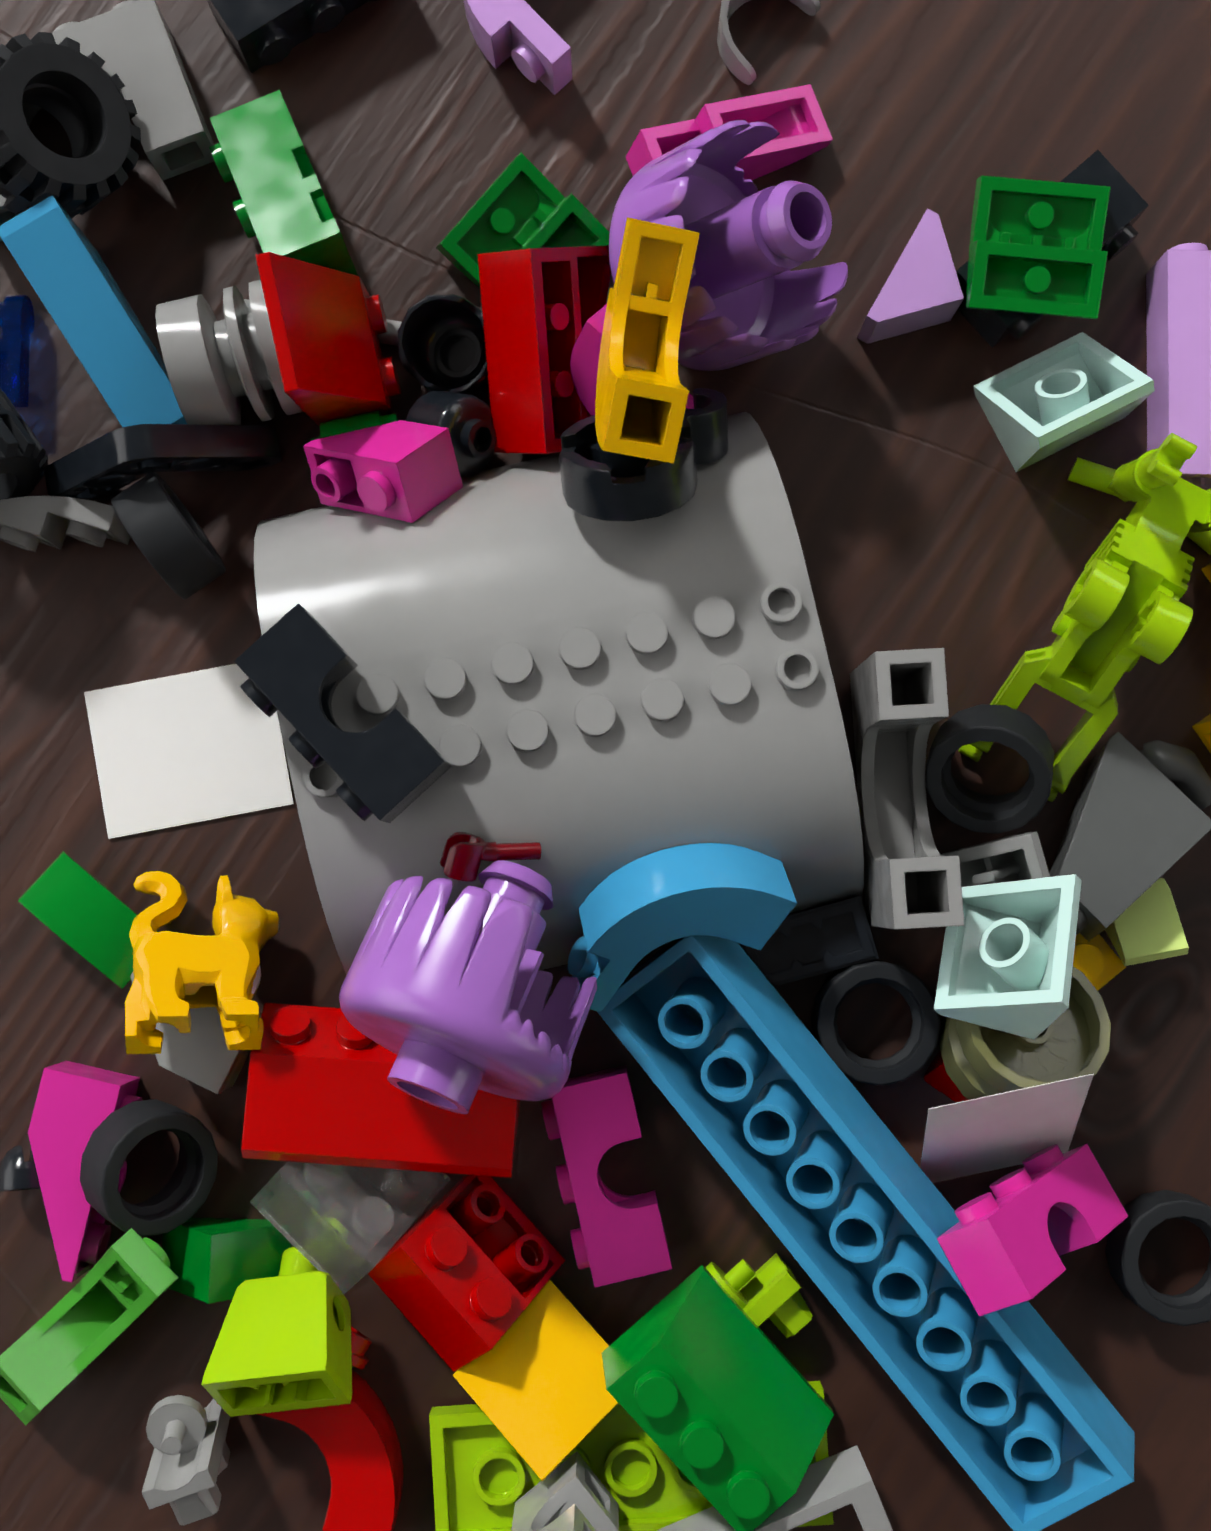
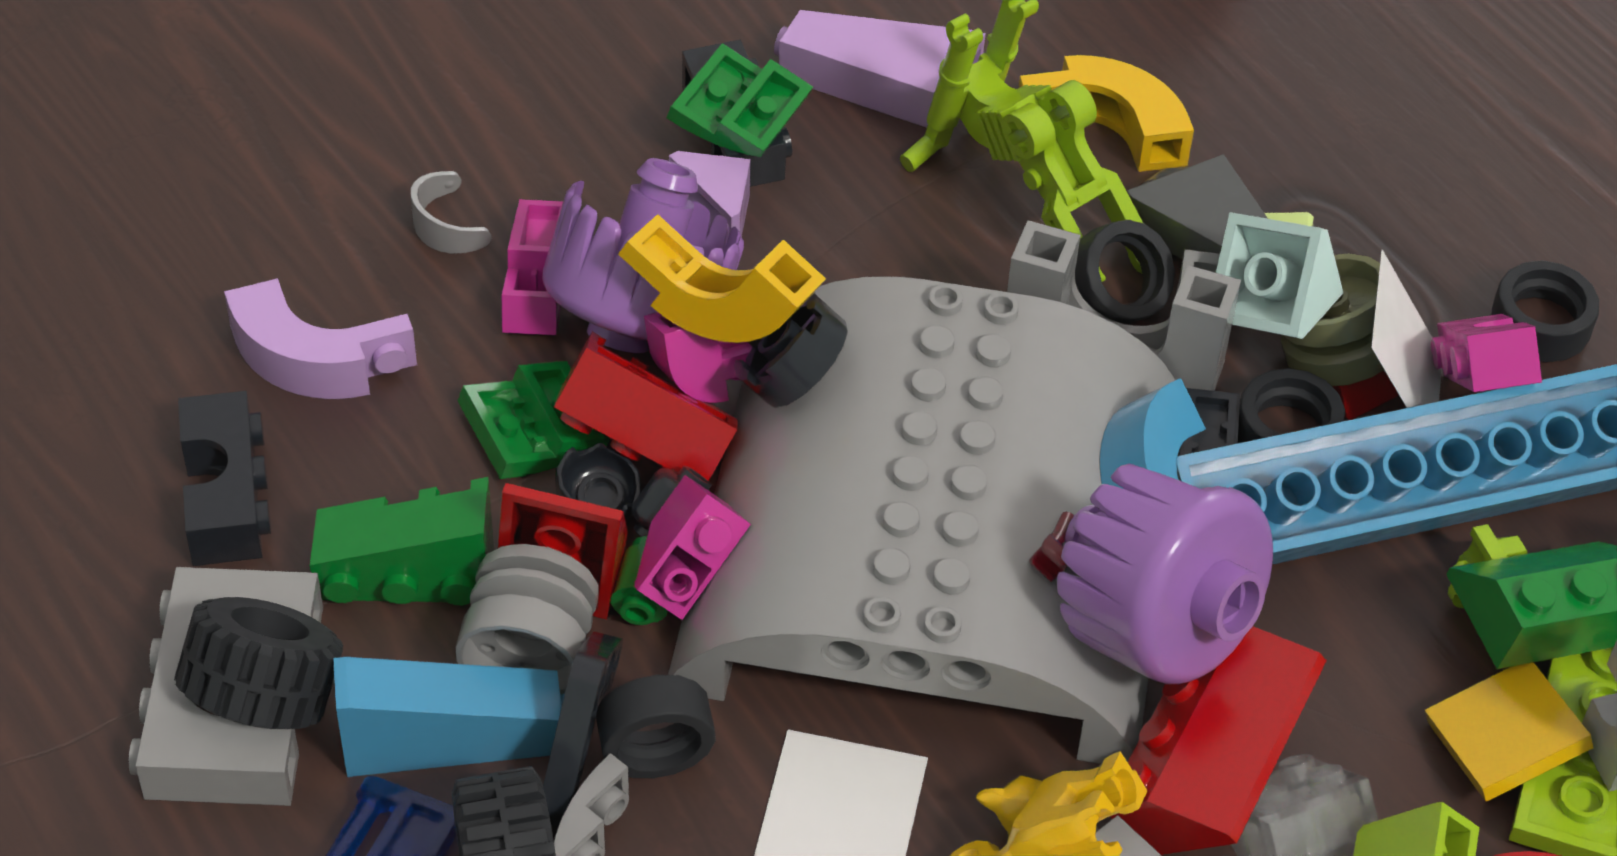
camera: 70 degrees left, 35 degrees down
black arch [234,603,452,823] -> none
red slope [366,1175,565,1372] -> none
dark pink arch [541,1065,672,1288] -> none
light aqua slope [973,332,1155,472] -> none

